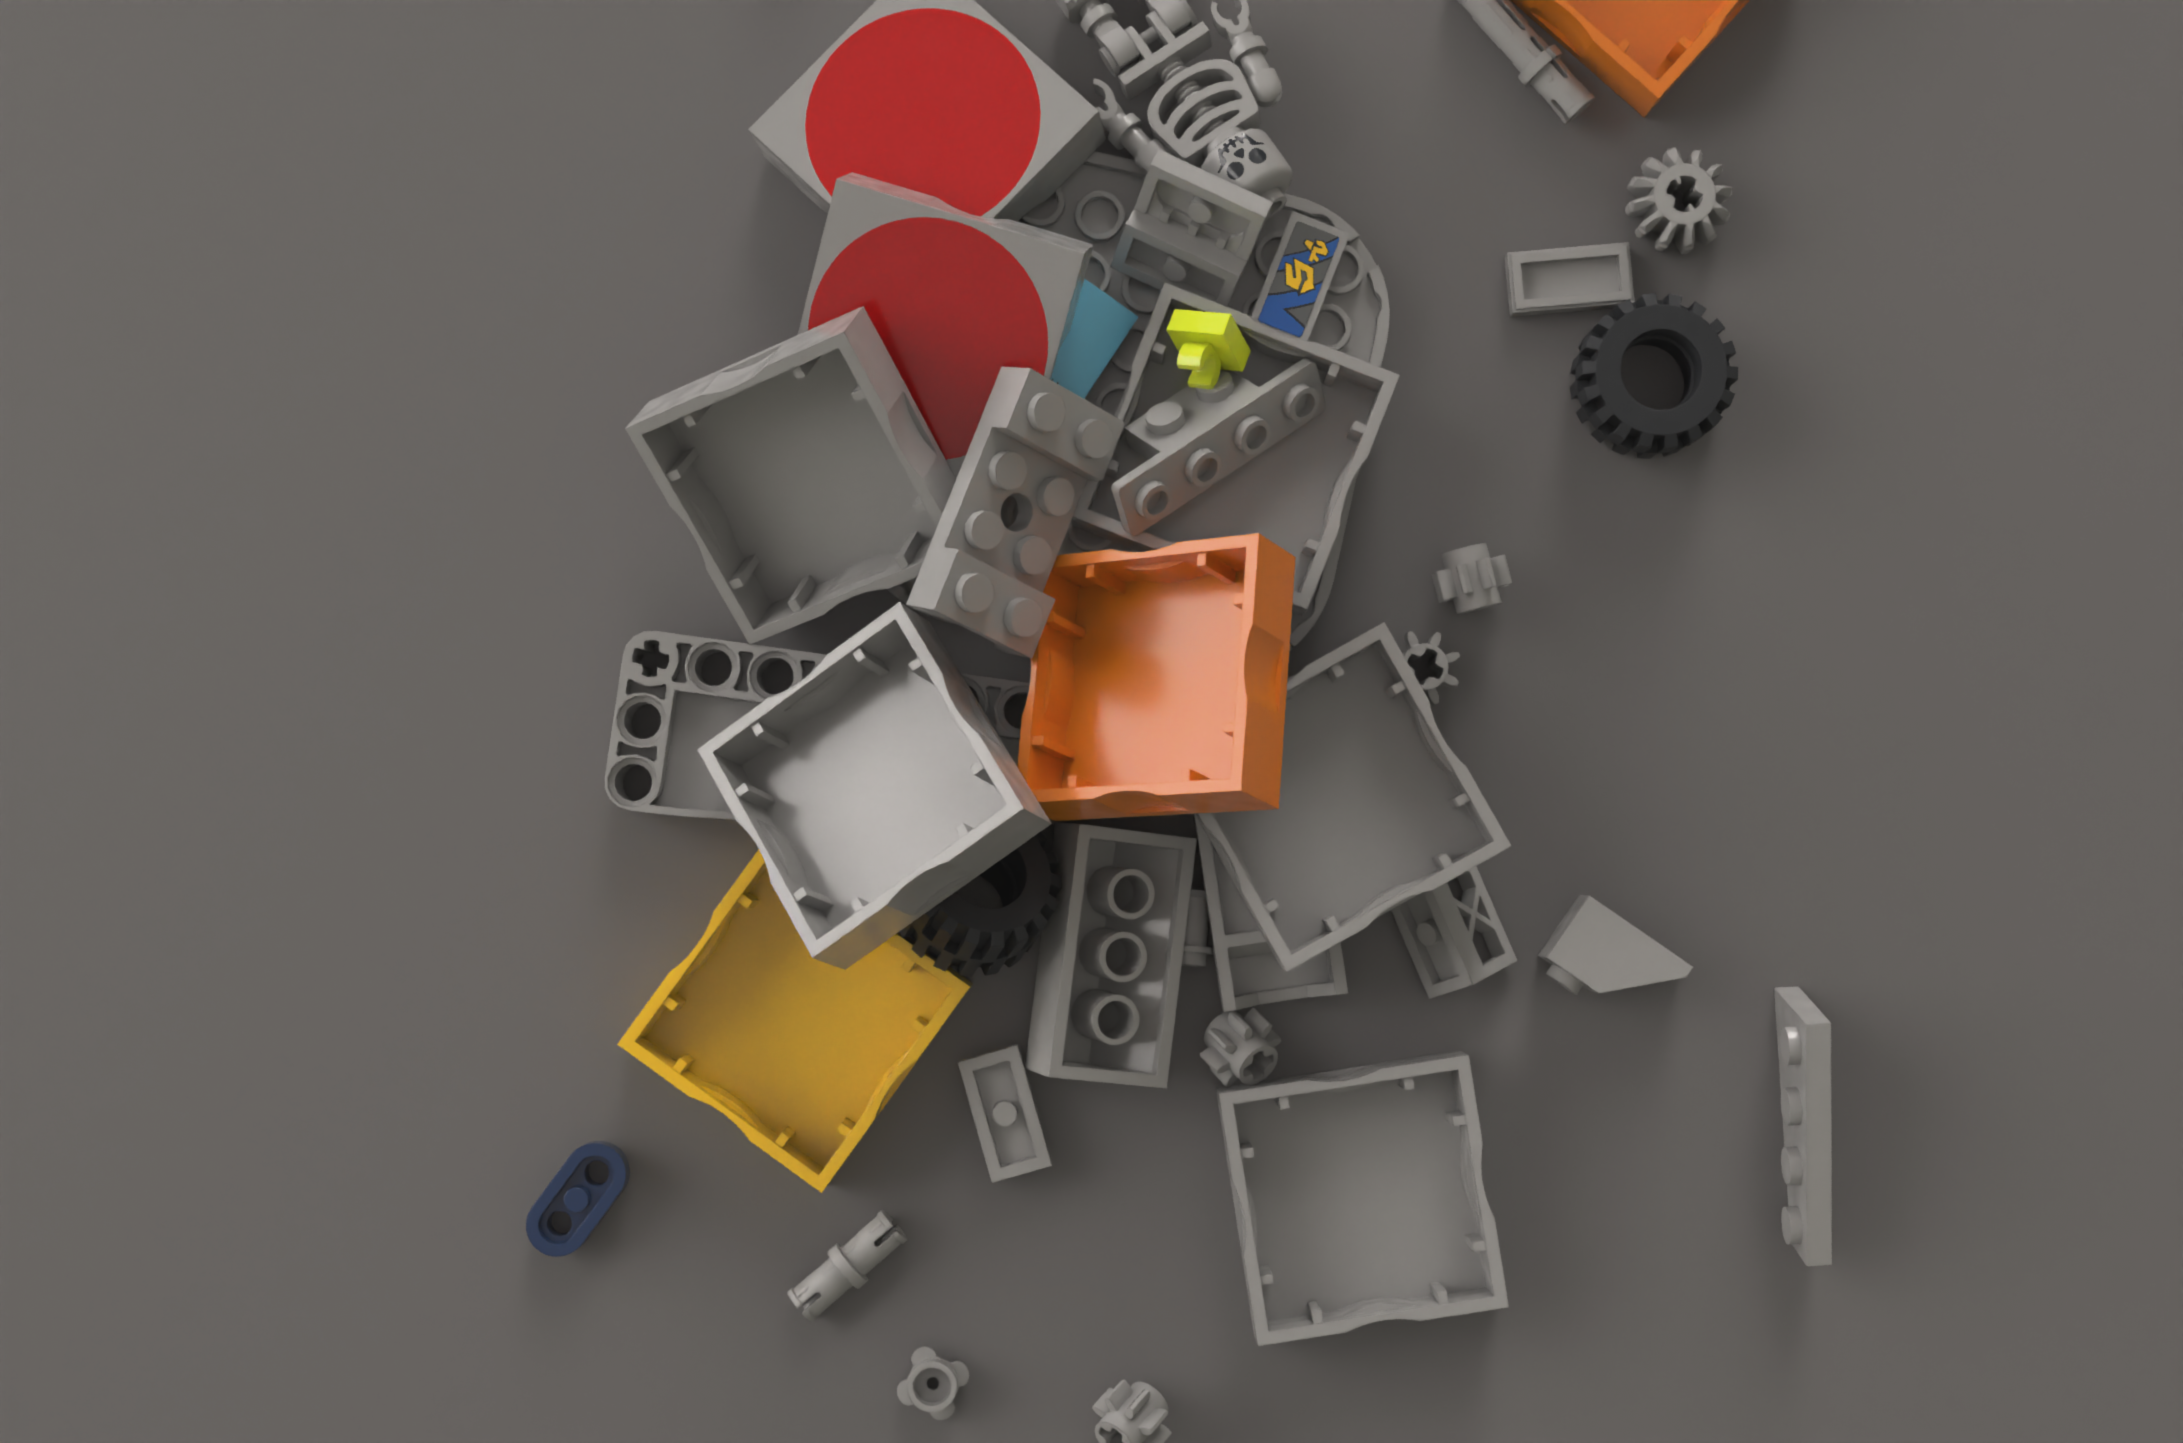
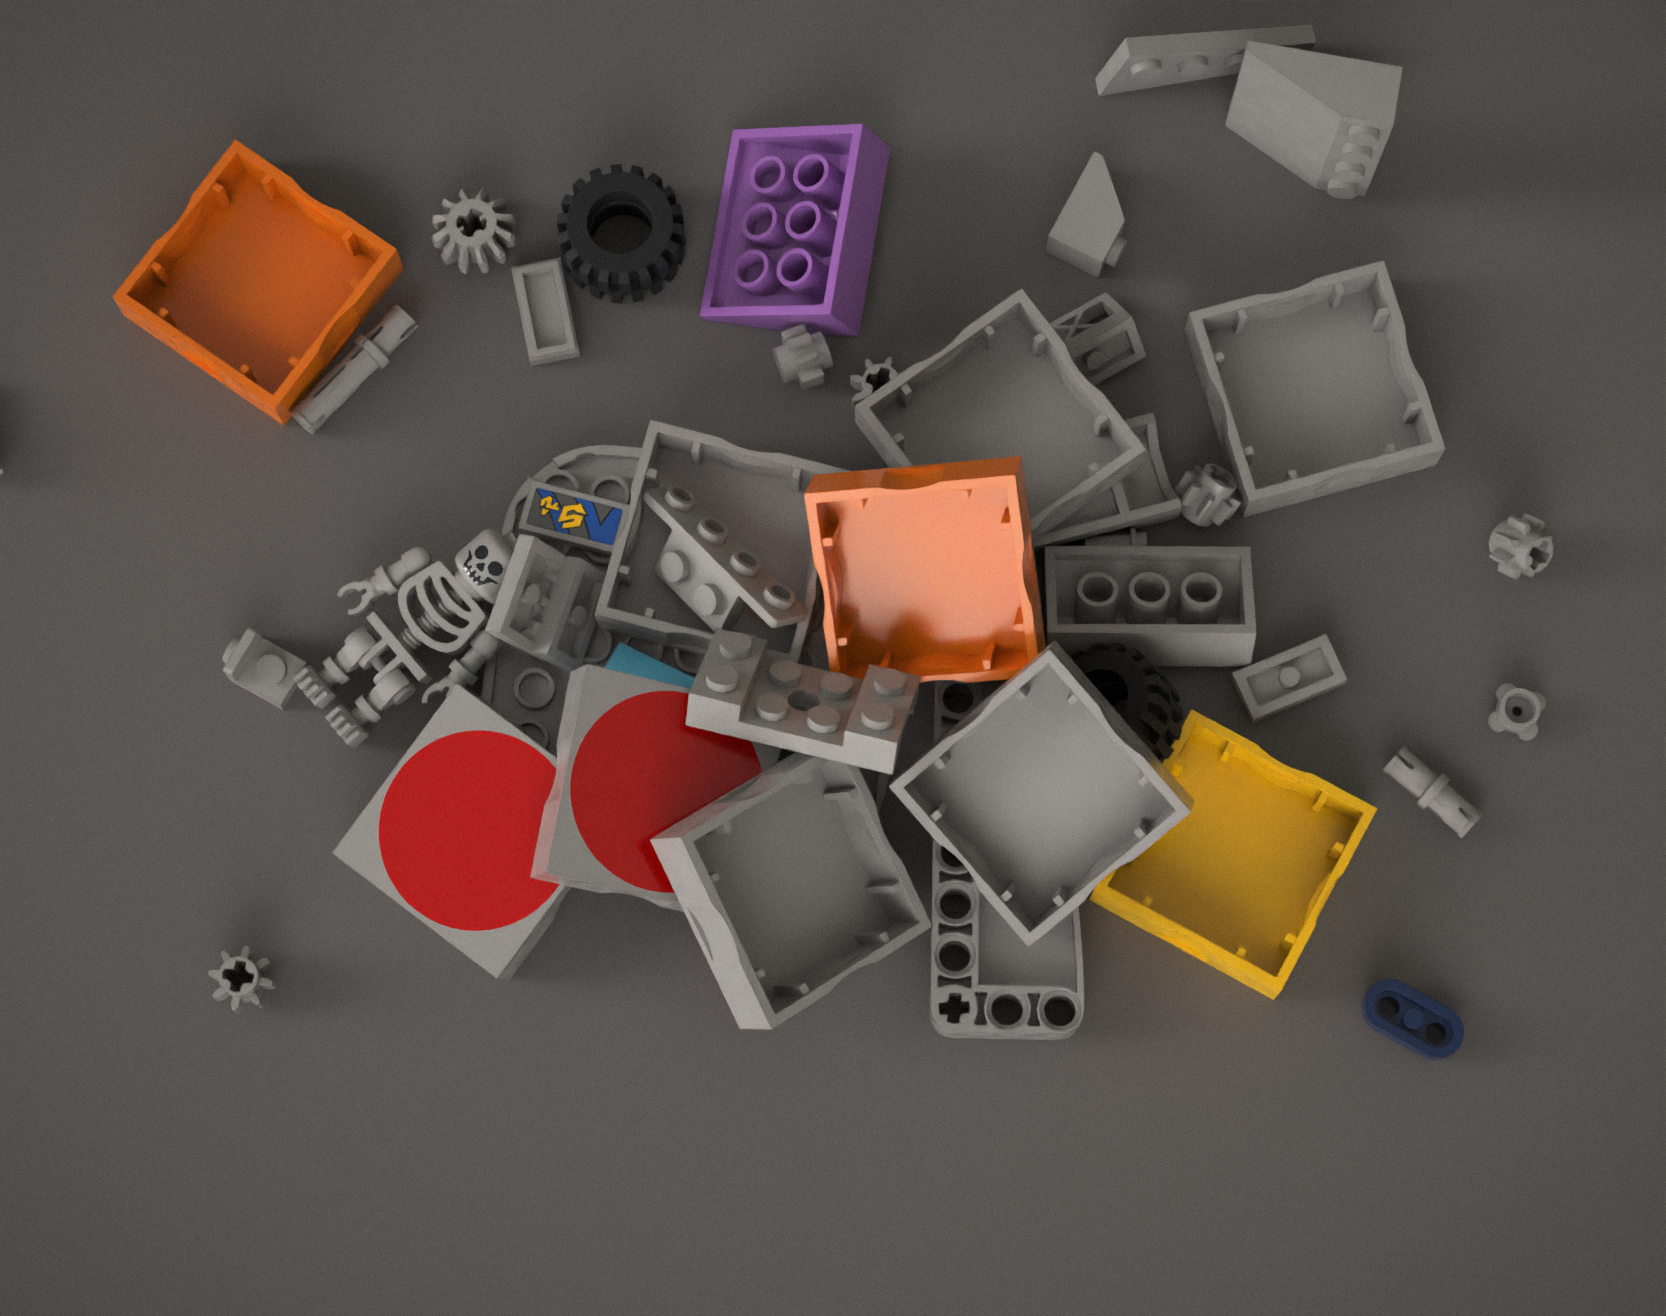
camera: 95 degrees left, 10 degrees down
neon yellow tile [1166,309,1251,389] -> none
none -> medium lavender slope [700,124,891,336]
none -> light grey slope [1225,40,1403,199]

